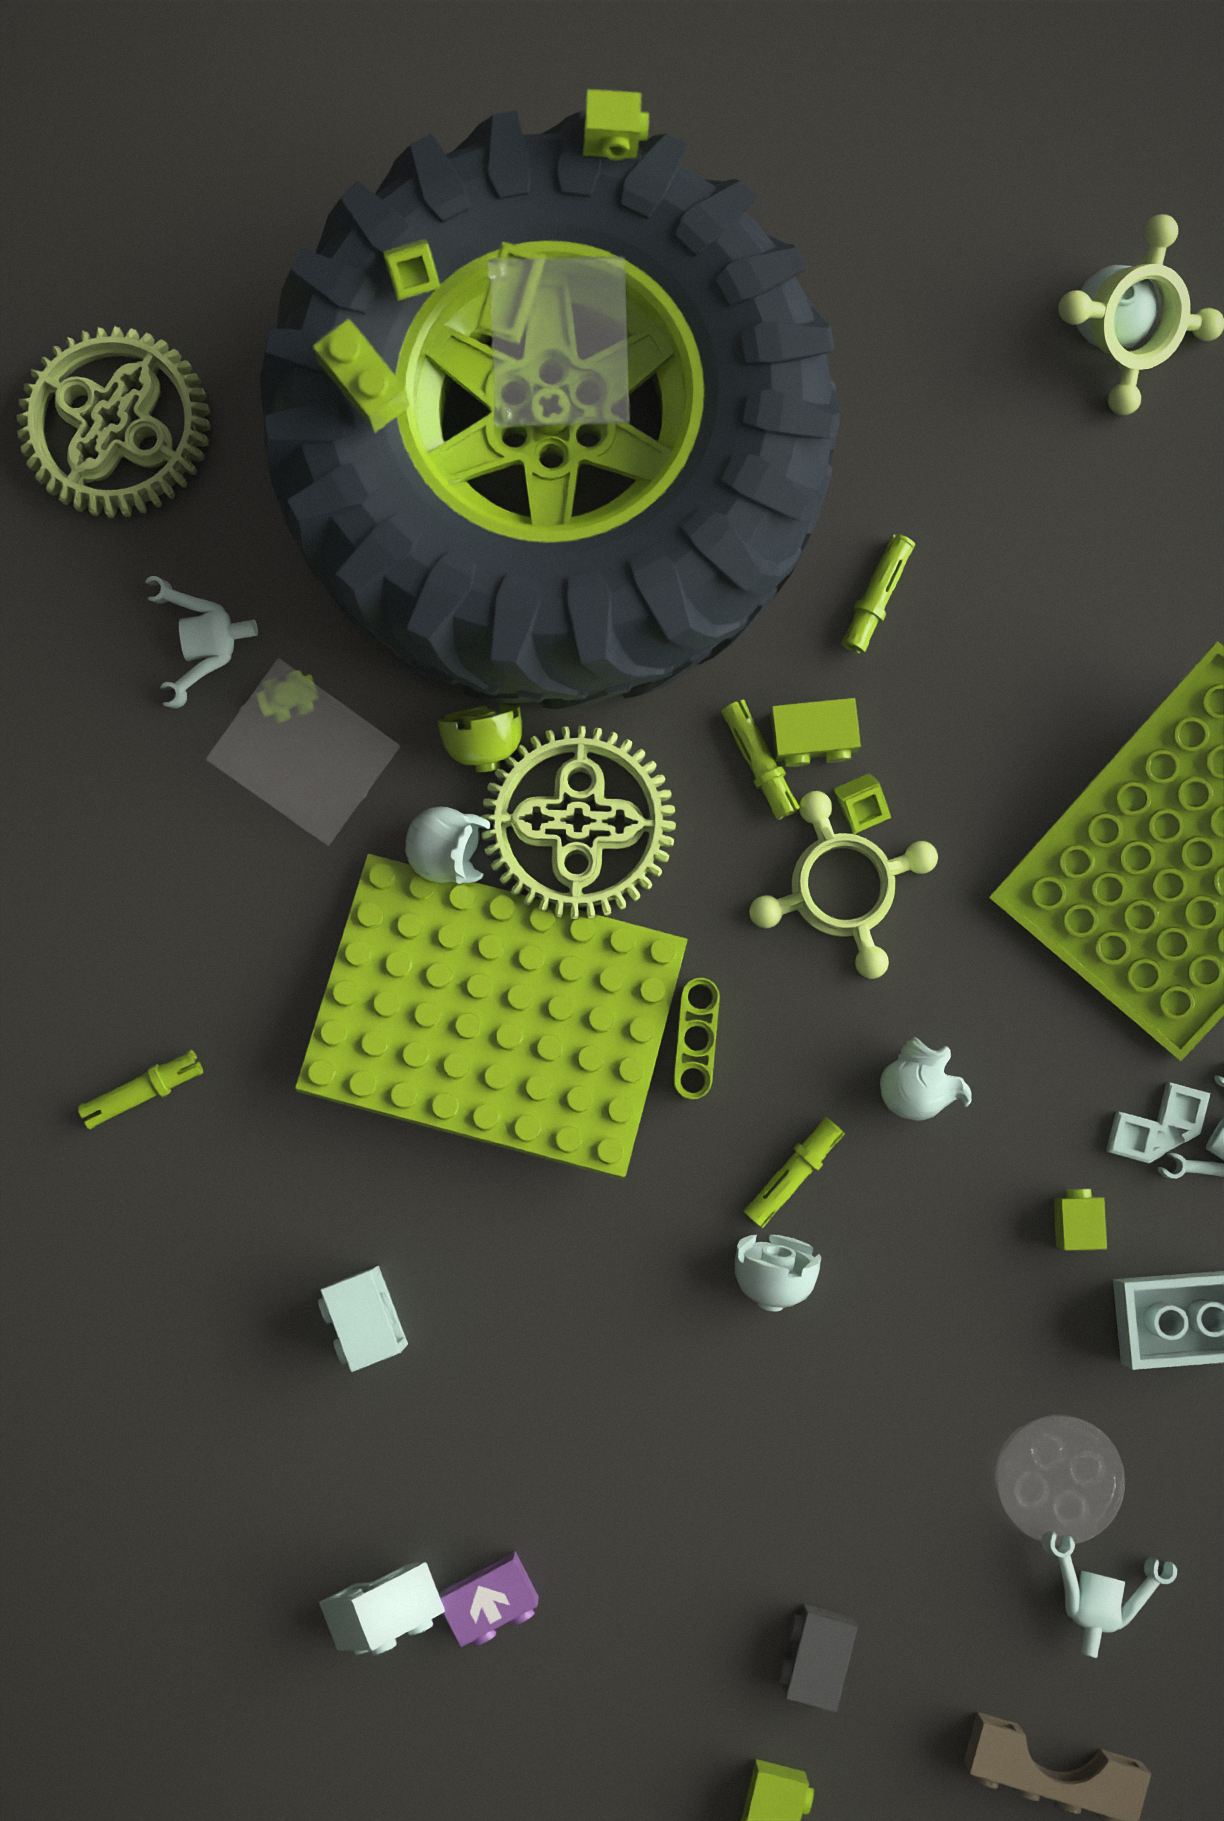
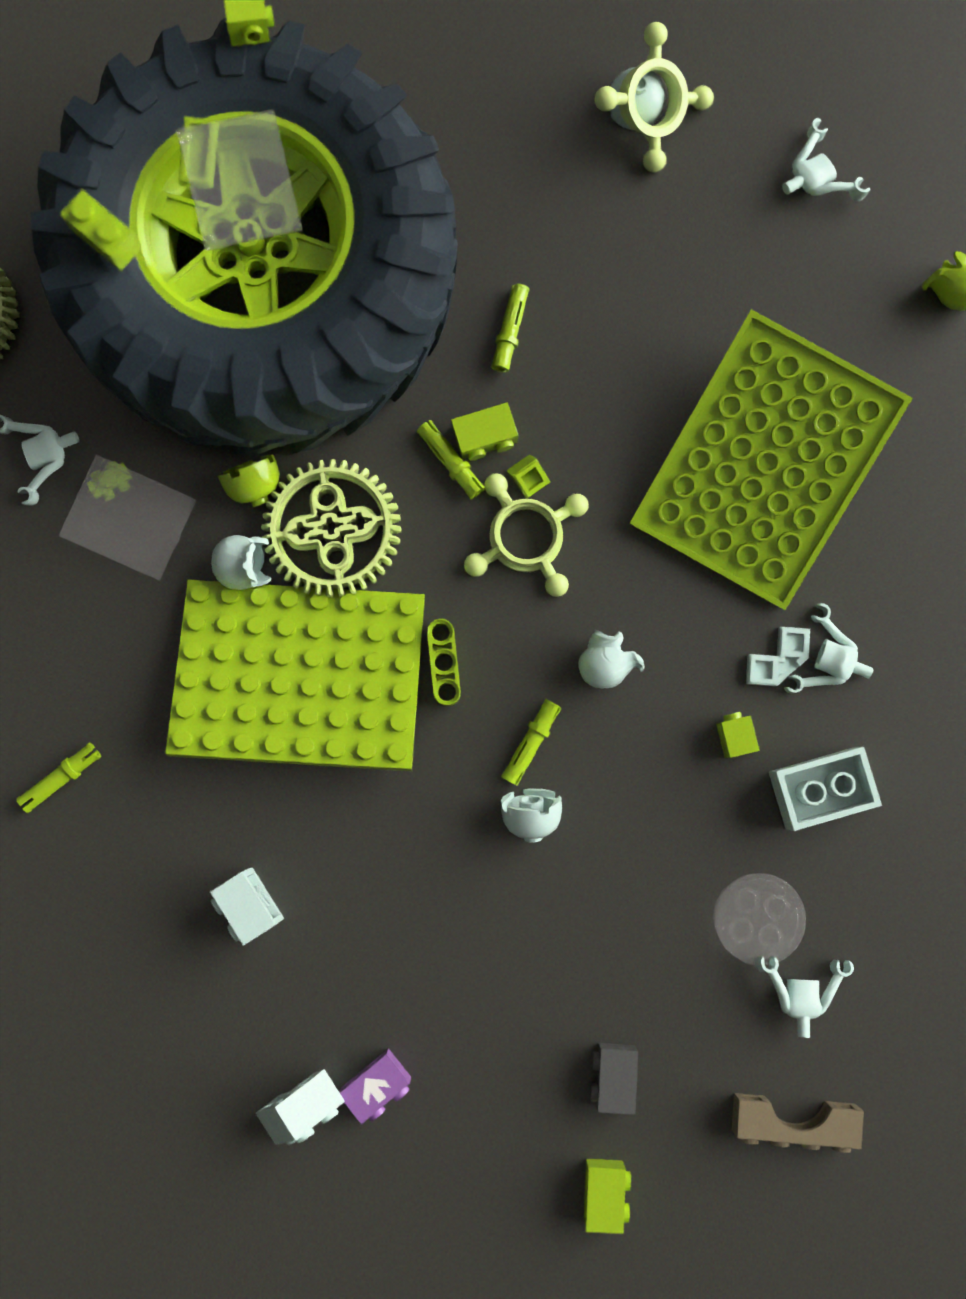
camera: 15 degrees left, 0 degrees up
lime slope [383,239,441,300] -> none

